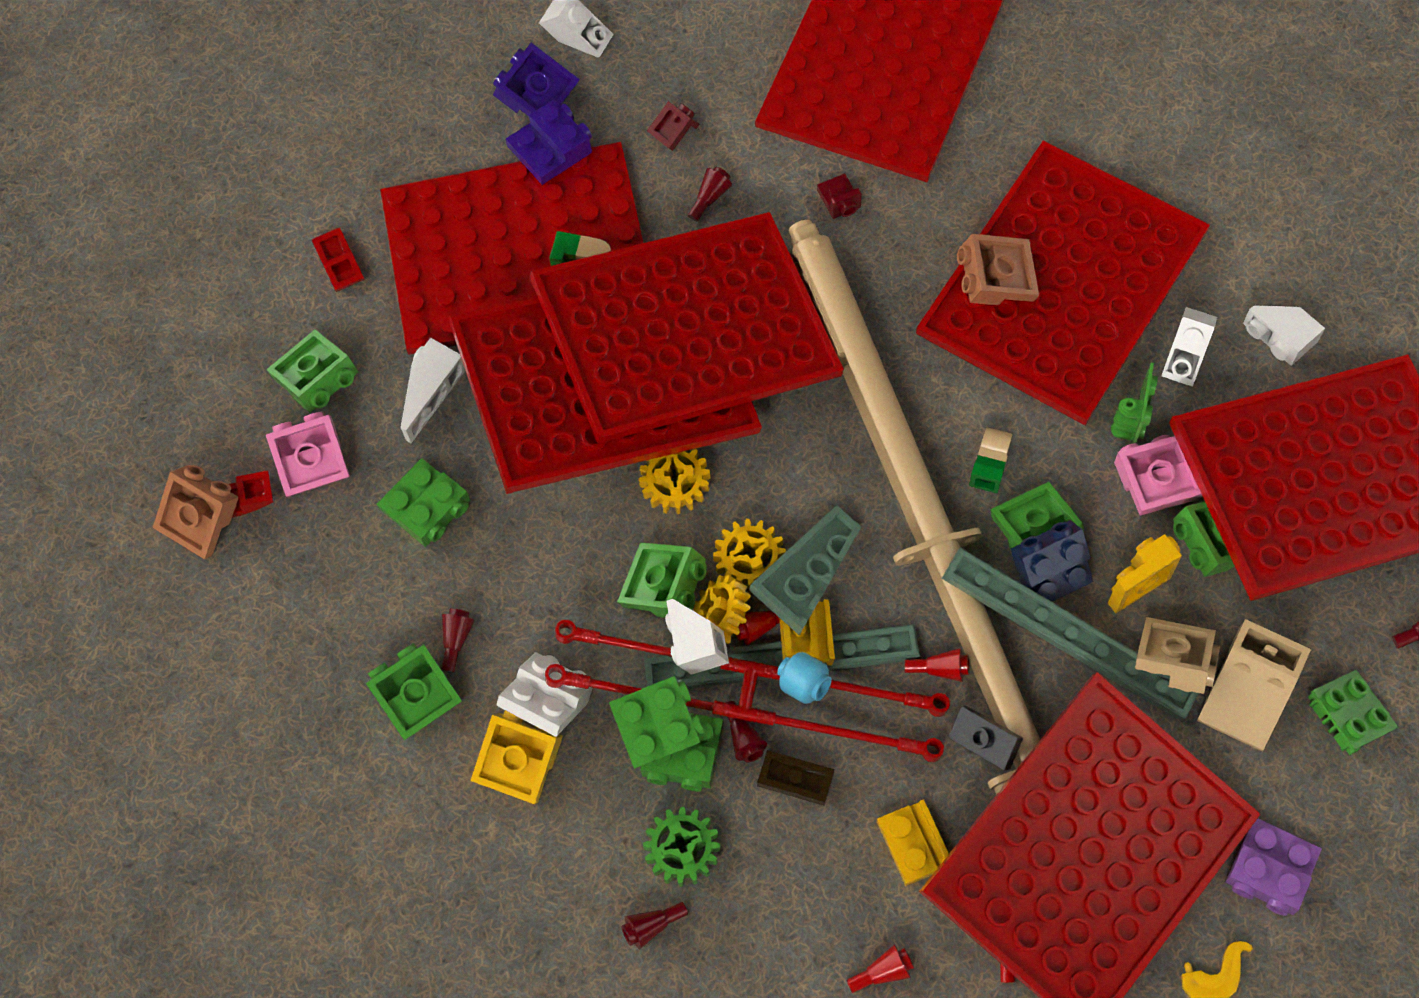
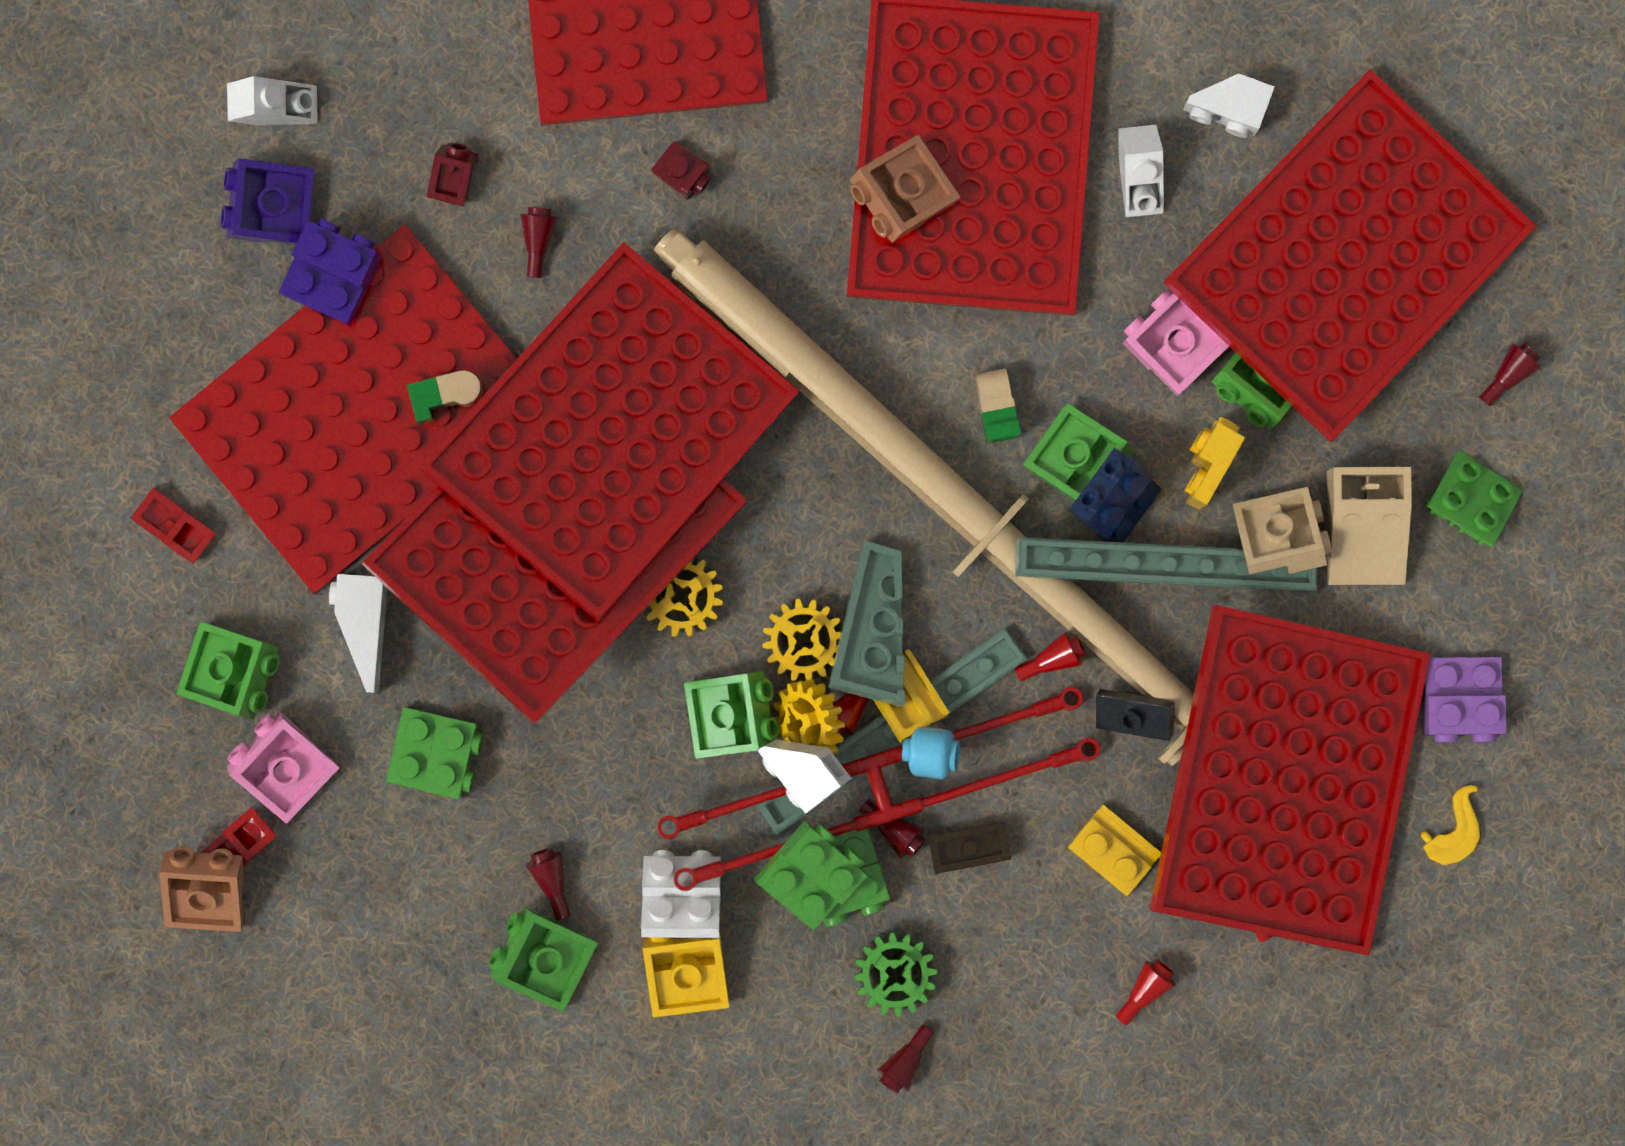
camera: 30 degrees left, 20 degrees up
bright green hinge [1111,362,1158,444] -> none

